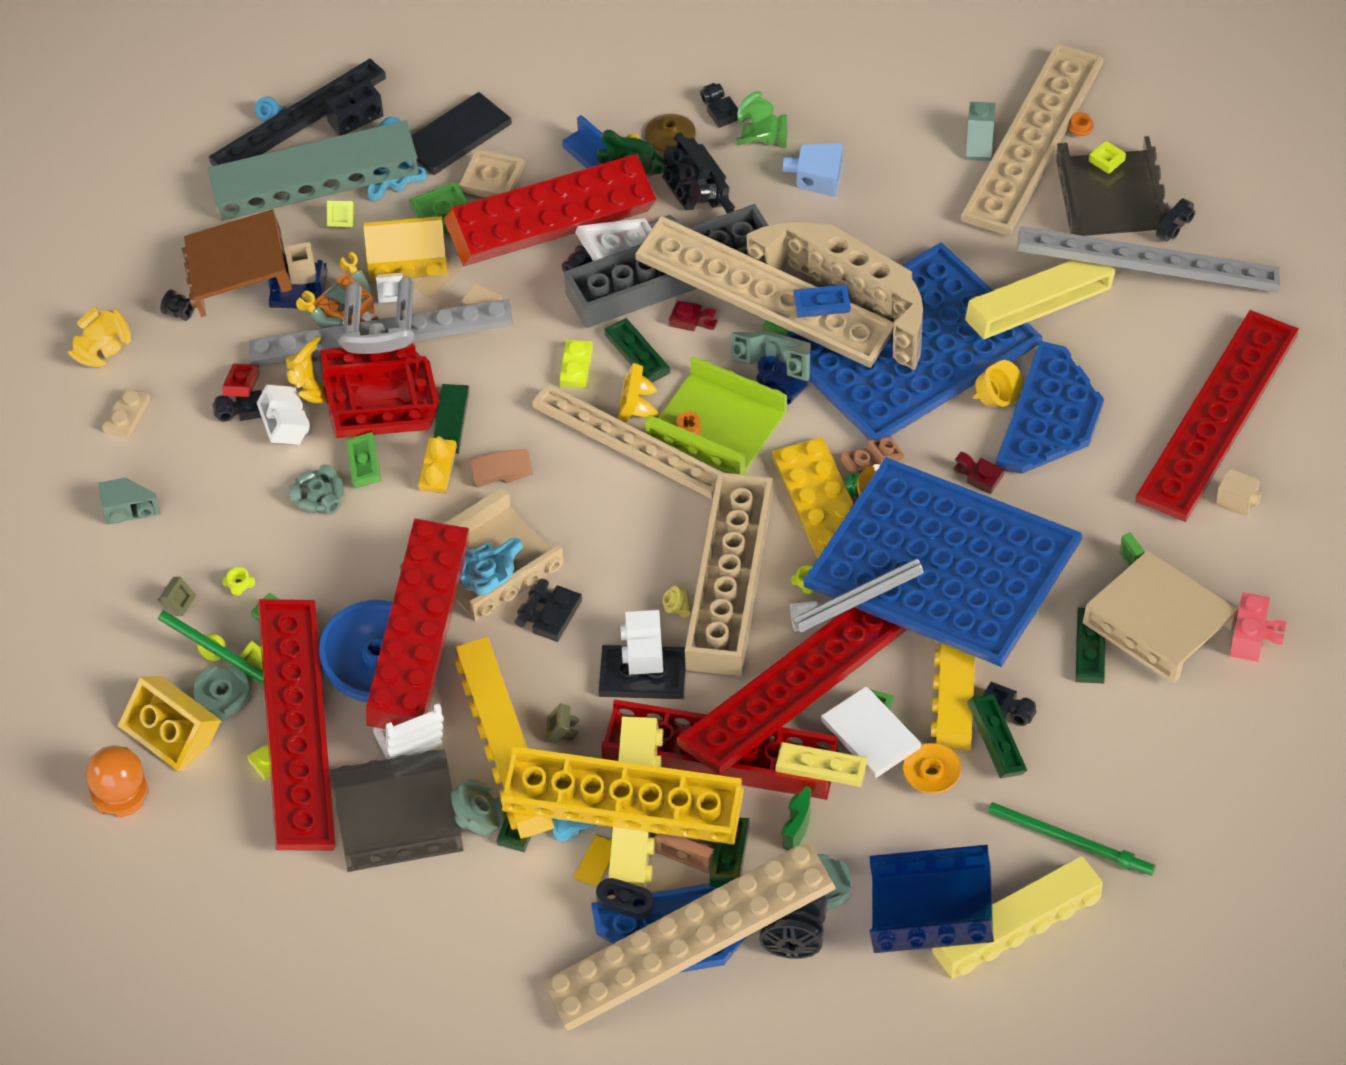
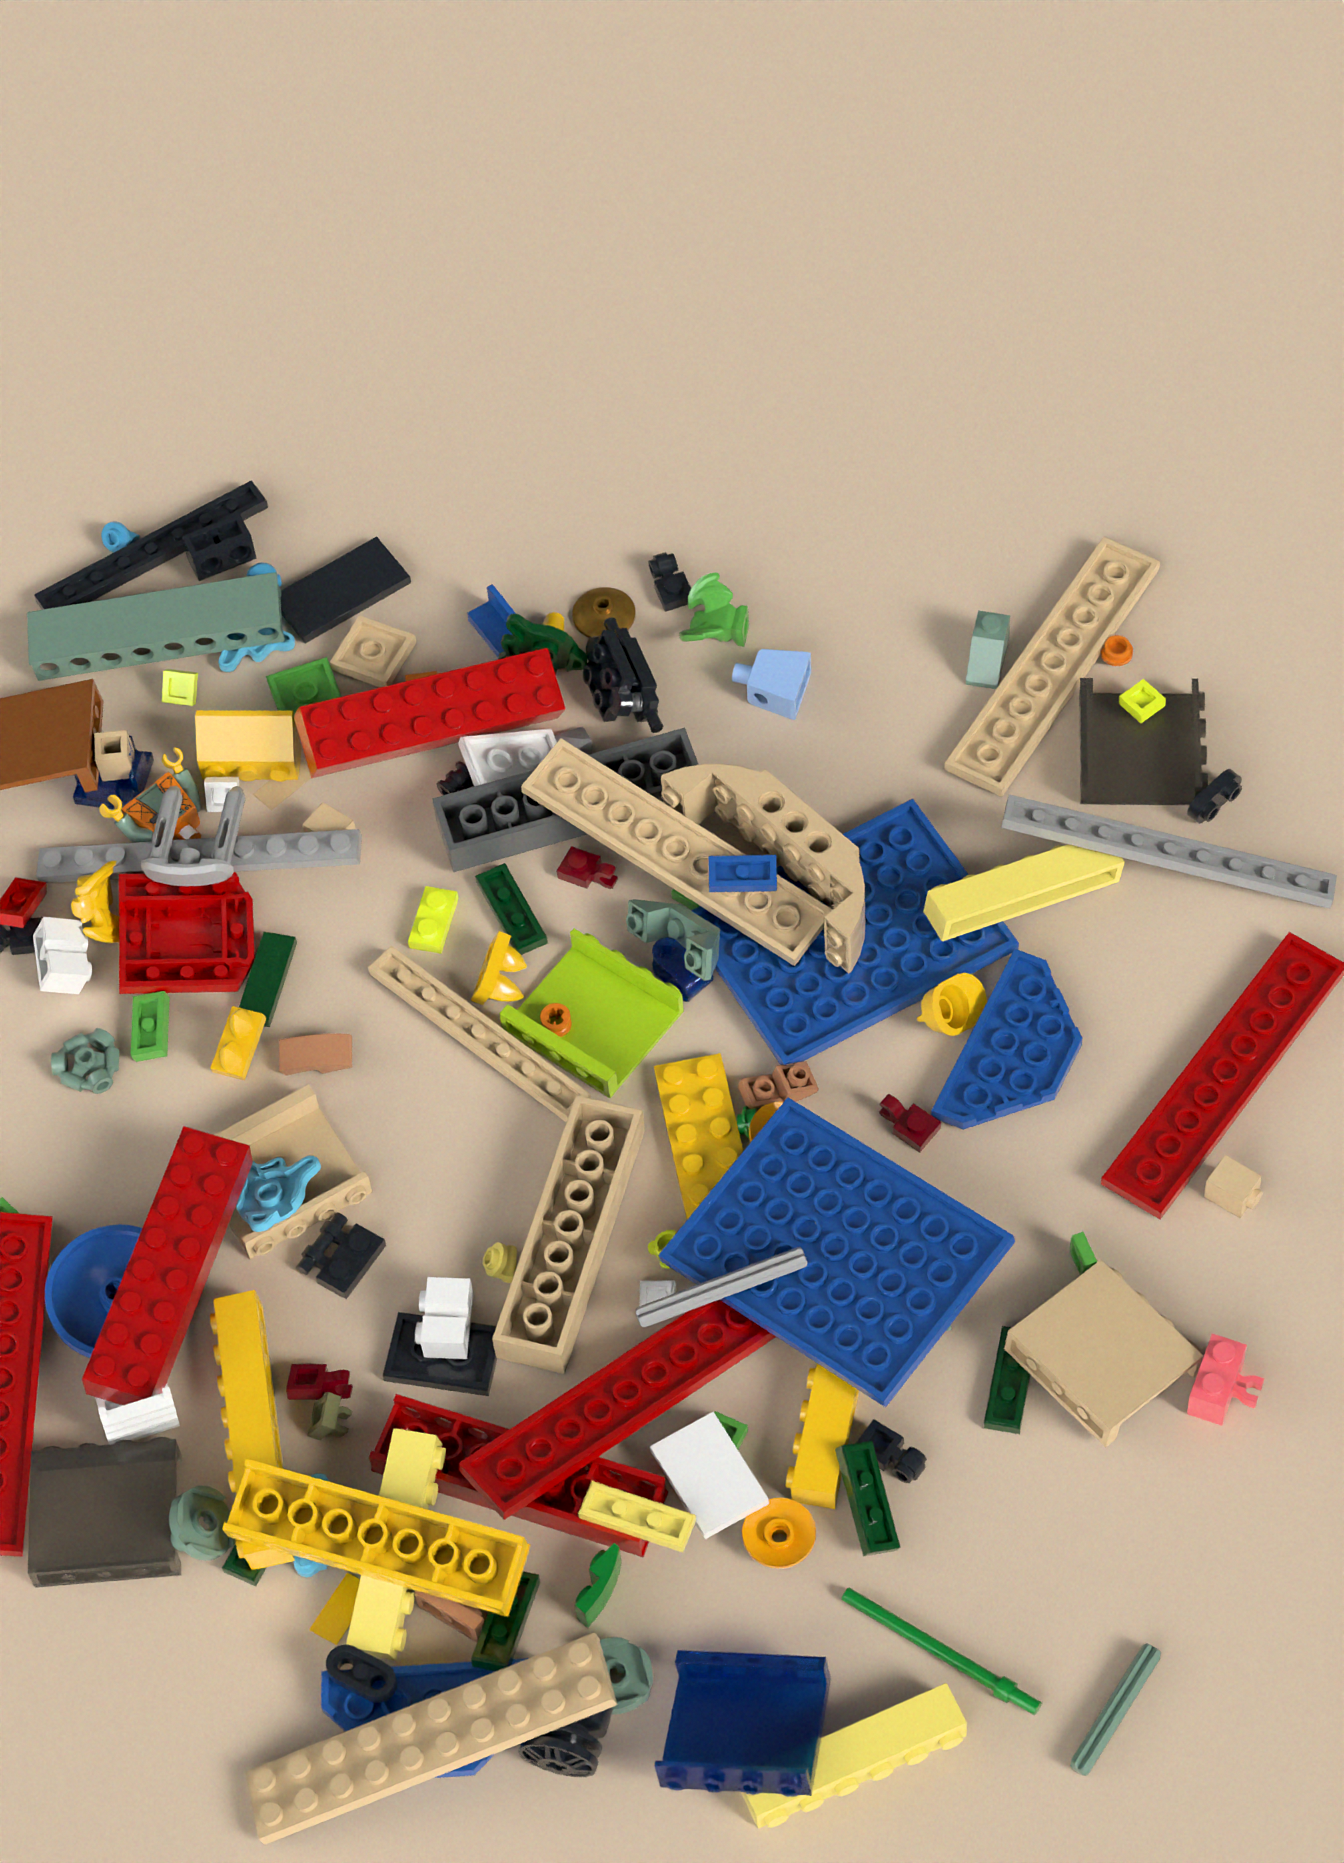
camera: 10 degrees right, 5 degrees up
none -> dark red plate [286,1364,353,1400]
none -> sand green axle [1070,1643,1161,1776]

